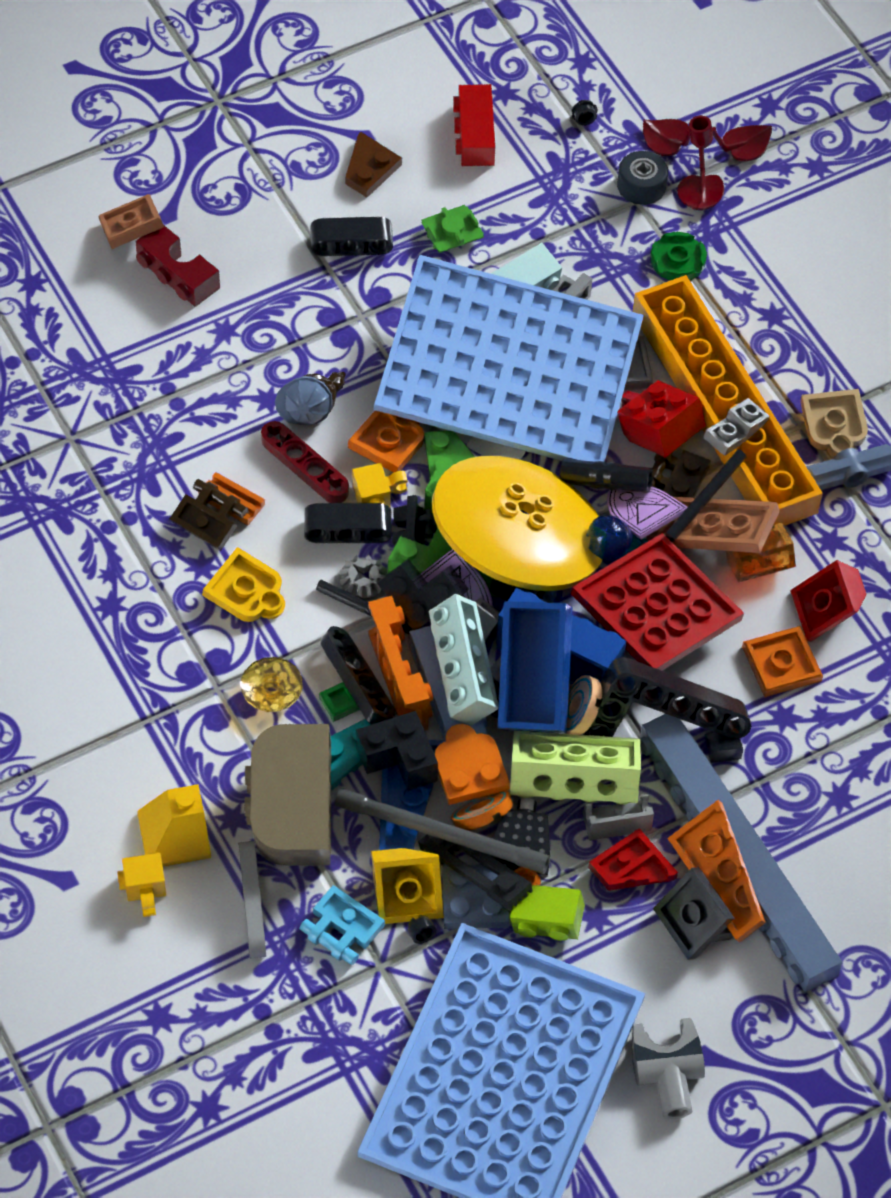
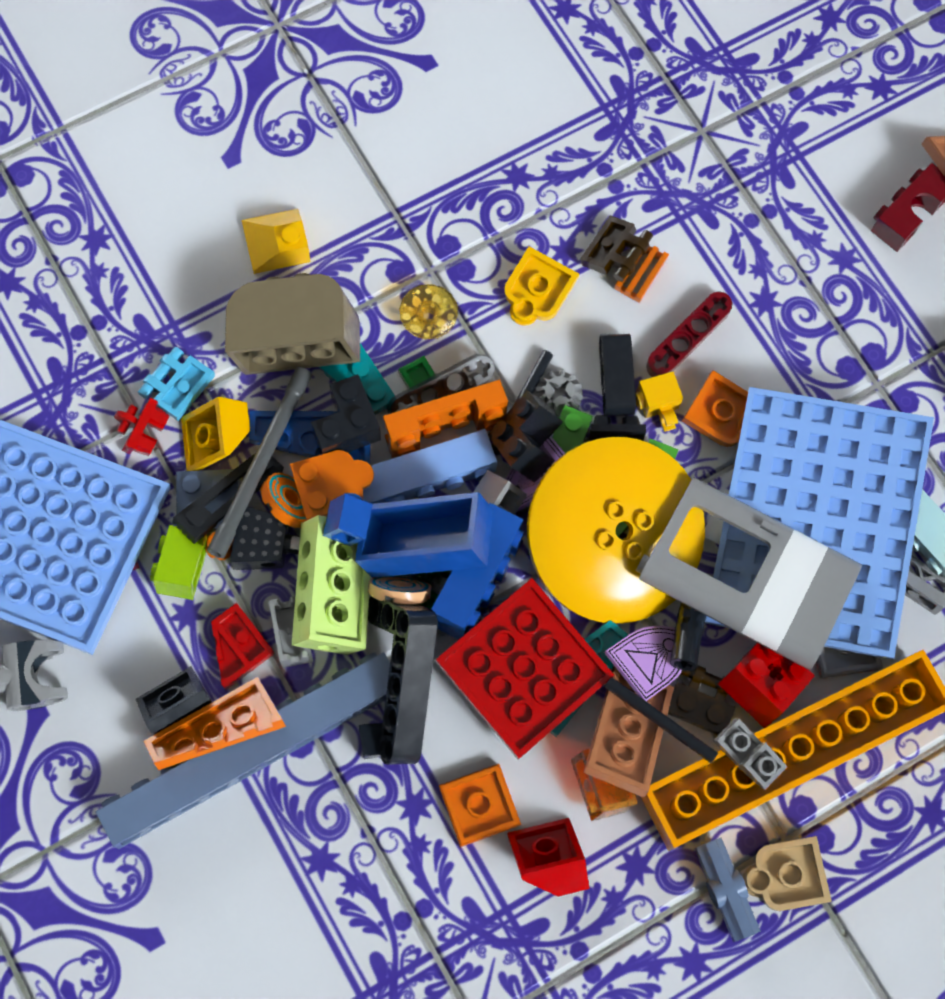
camera: 85 degrees right, 15 degrees up
yellow brick [117,852,166,917] -> none
light grey beam [238,841,266,959] -> none
sand blue piece [275,372,346,425] -> none
black hinge [408,915,437,944] -> none
bright green wing [424,430,475,480] -> none
light aqua brick [428,594,499,726] -> none
clear blue hair [586,515,633,562] -> none
none -> red hips [114,397,170,456]
none -> blue brick [323,493,373,546]
none -> light grey piece [636,477,862,671]

